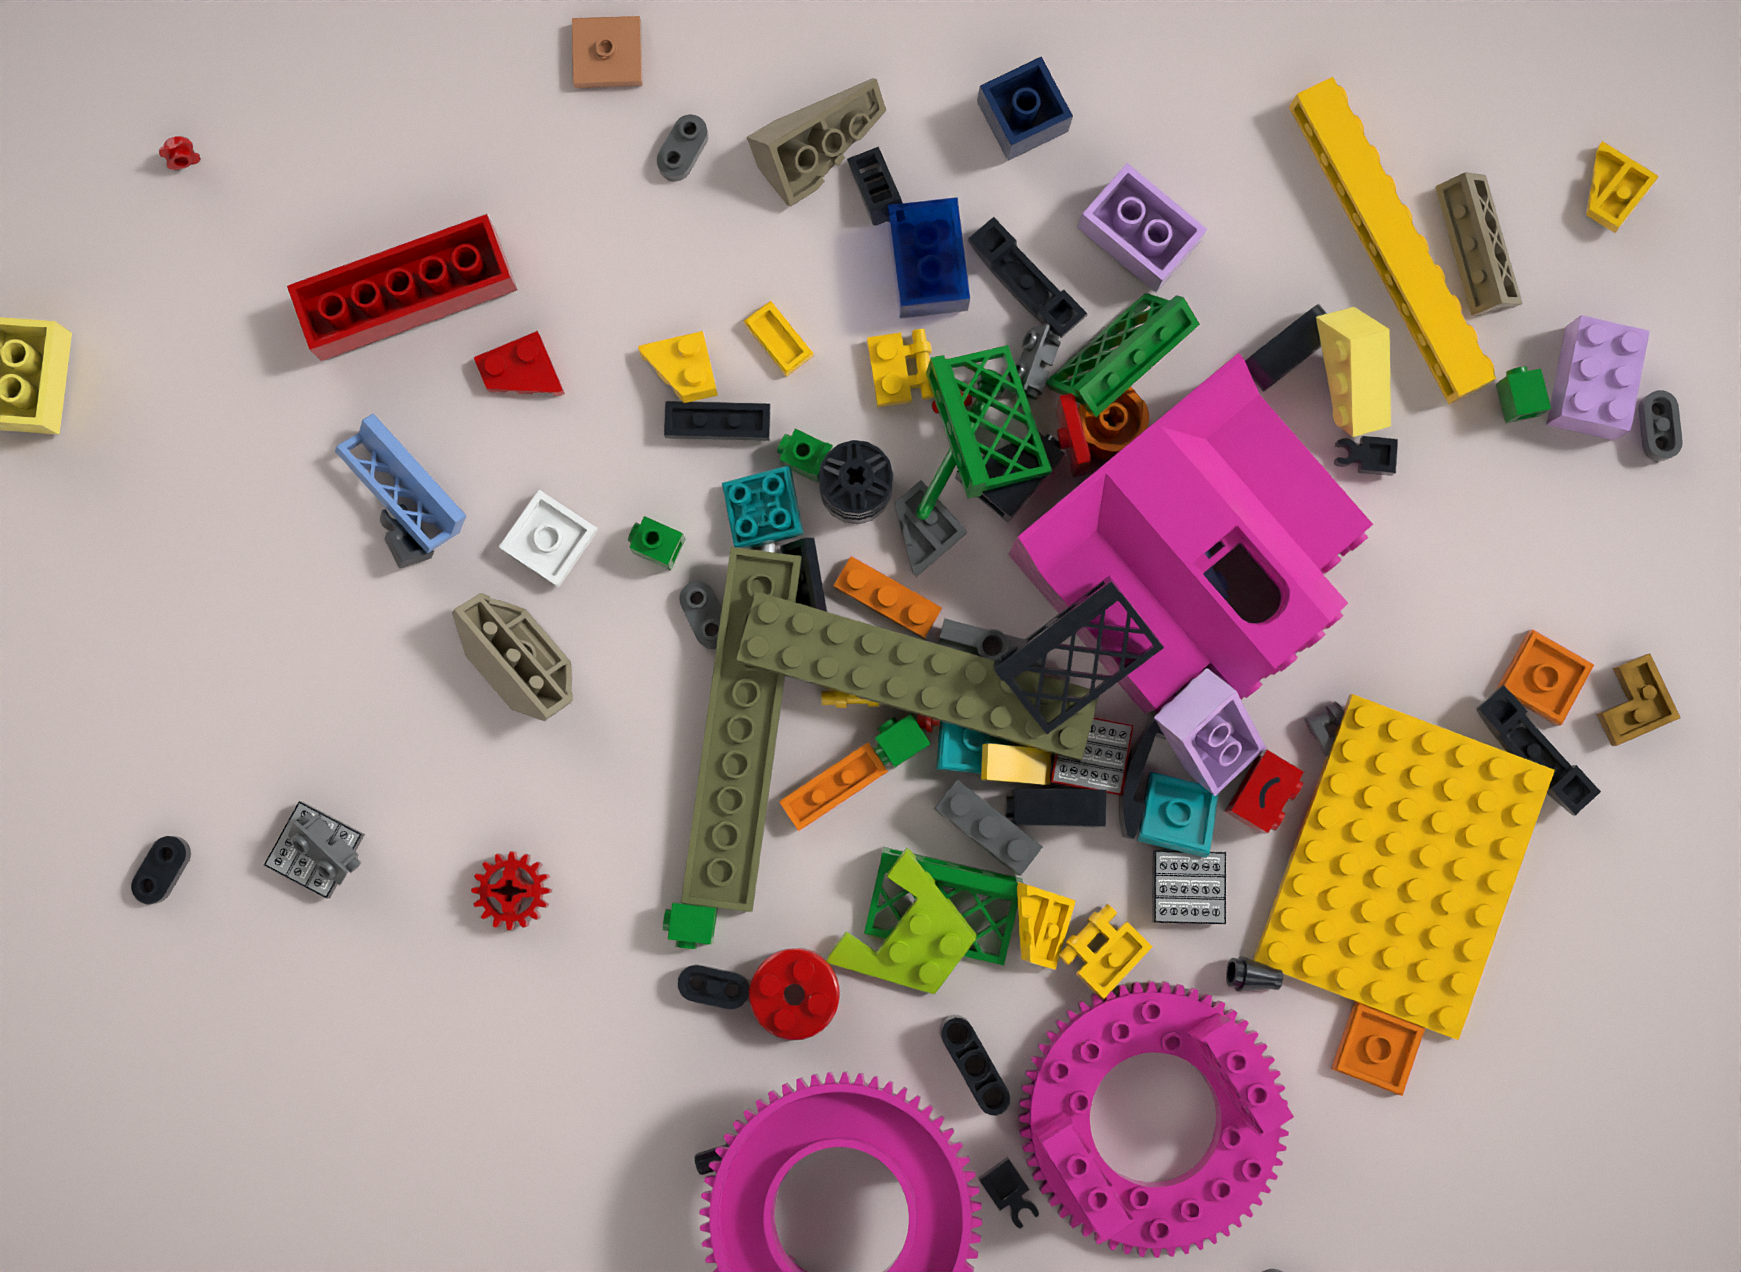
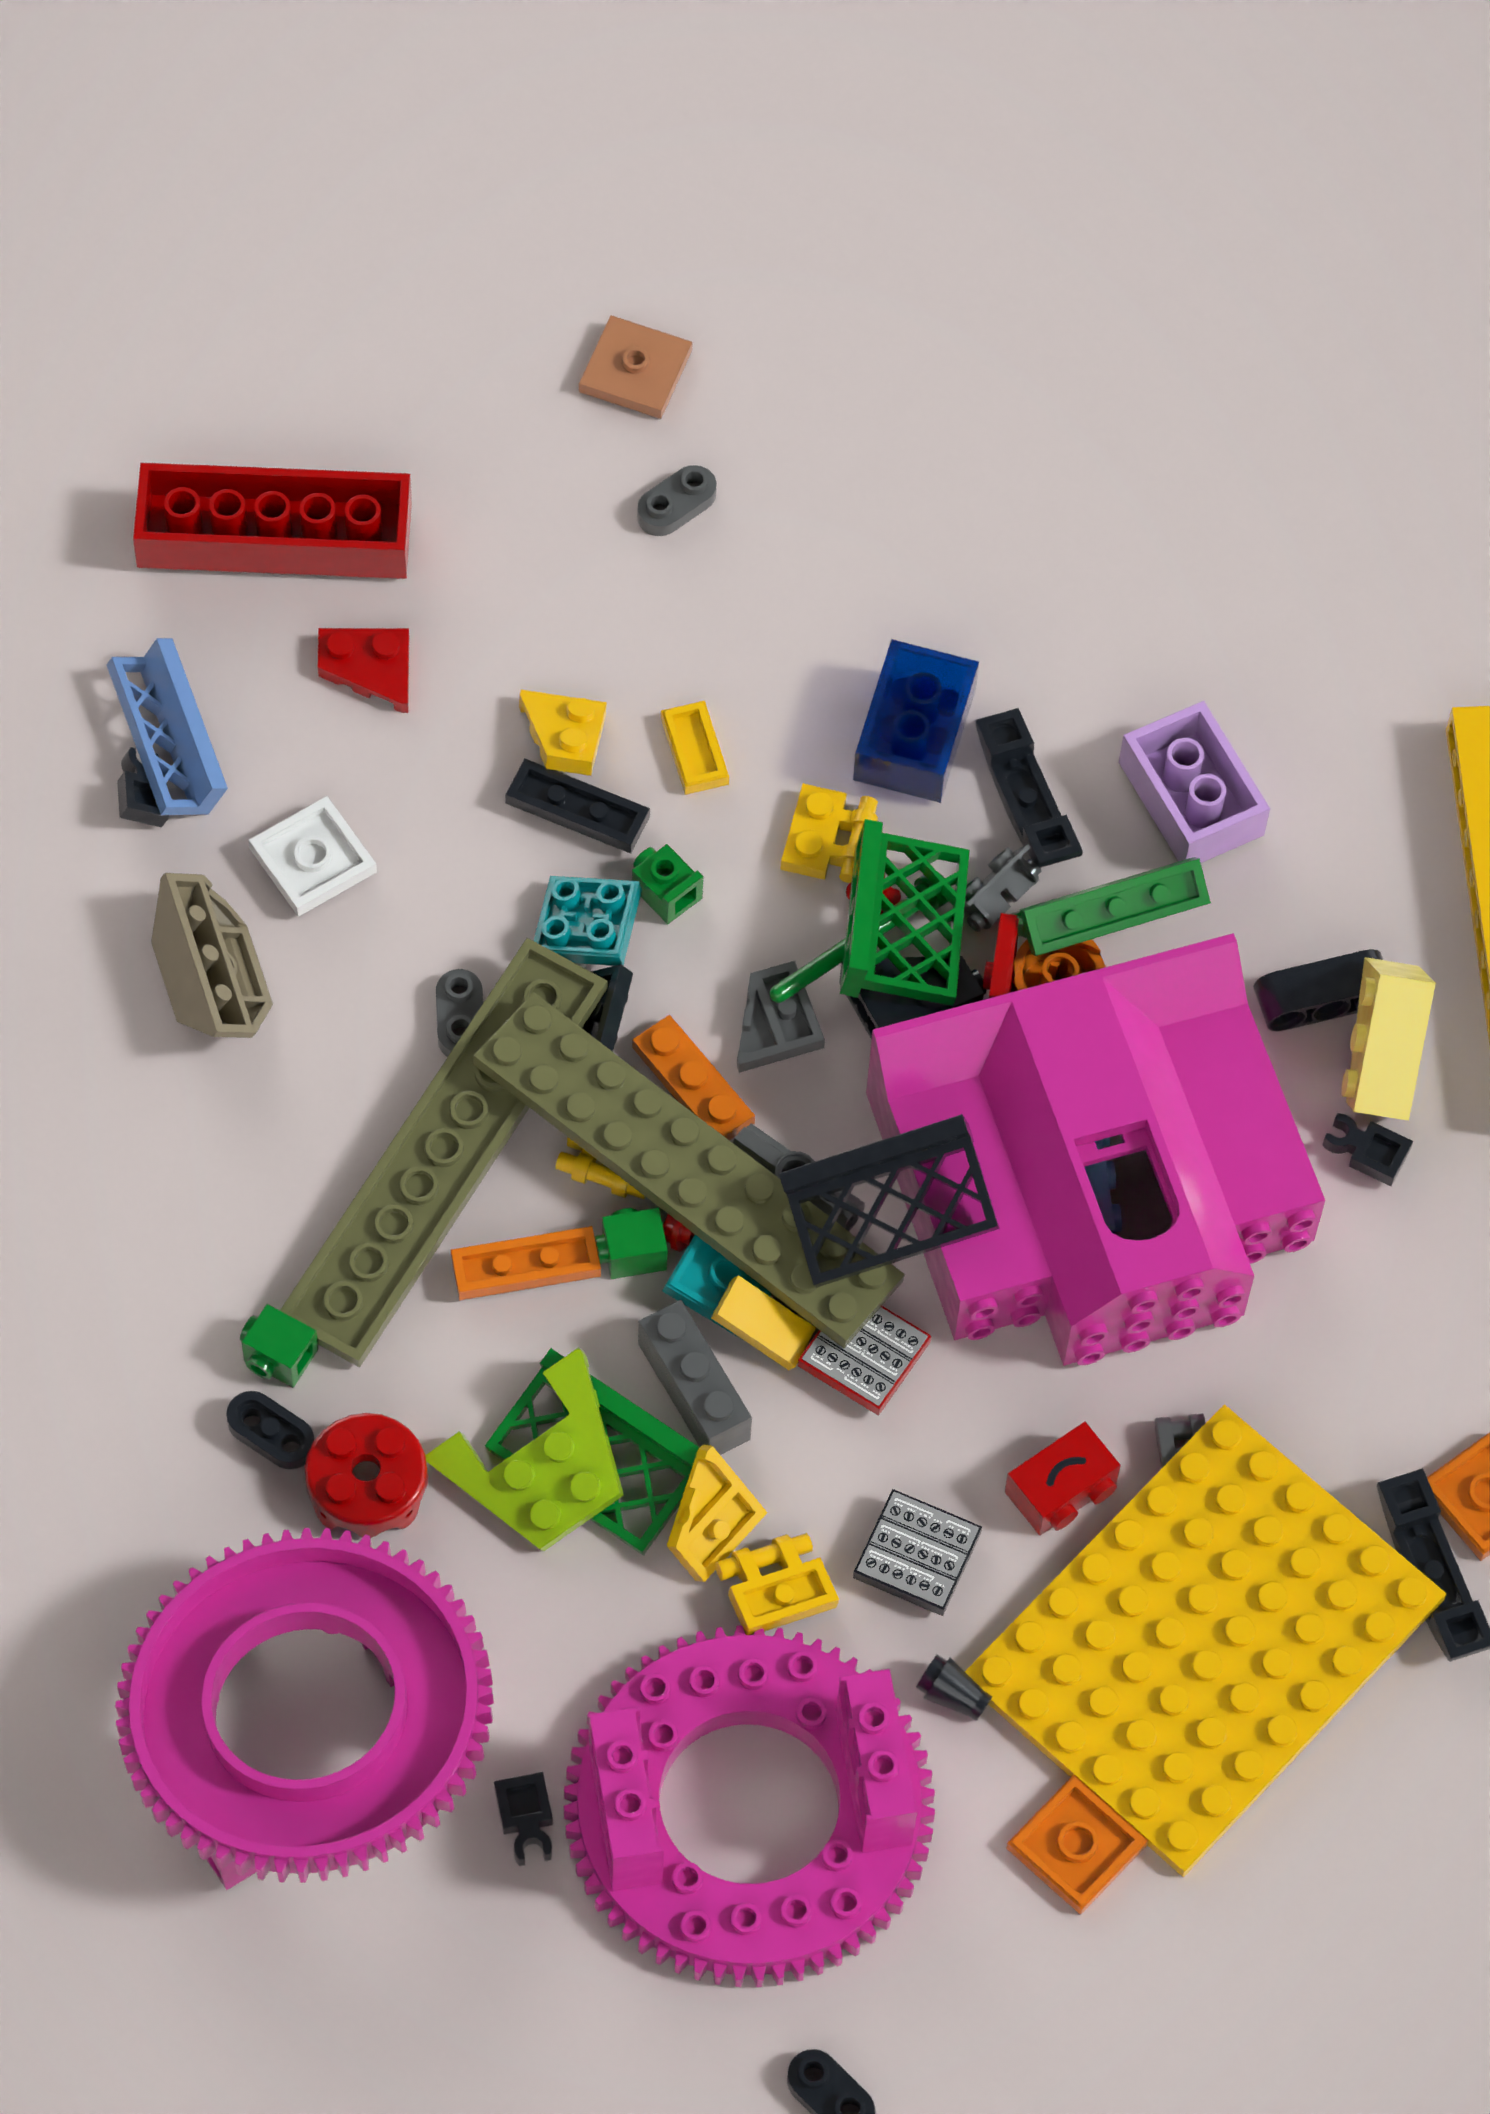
camera: 25 degrees right, 20 degrees down
red plate [159,136,201,170] -> none
red gear [471,851,552,930] -> none
green brick [628,516,686,570] -> none
dark tan wedge [747,78,886,207] -> none
black wheel [819,440,894,524] -> none
black slope [847,146,905,226] -> none
black beam [939,1014,1010,1116] -> none
dark blue brick [977,56,1073,161] -> none
black slope [1005,788,1106,828] -> none
black slope [1119,718,1166,839] -> none
teal plate [1137,772,1219,858] -> none
lavender brick [1154,668,1266,796] -> none

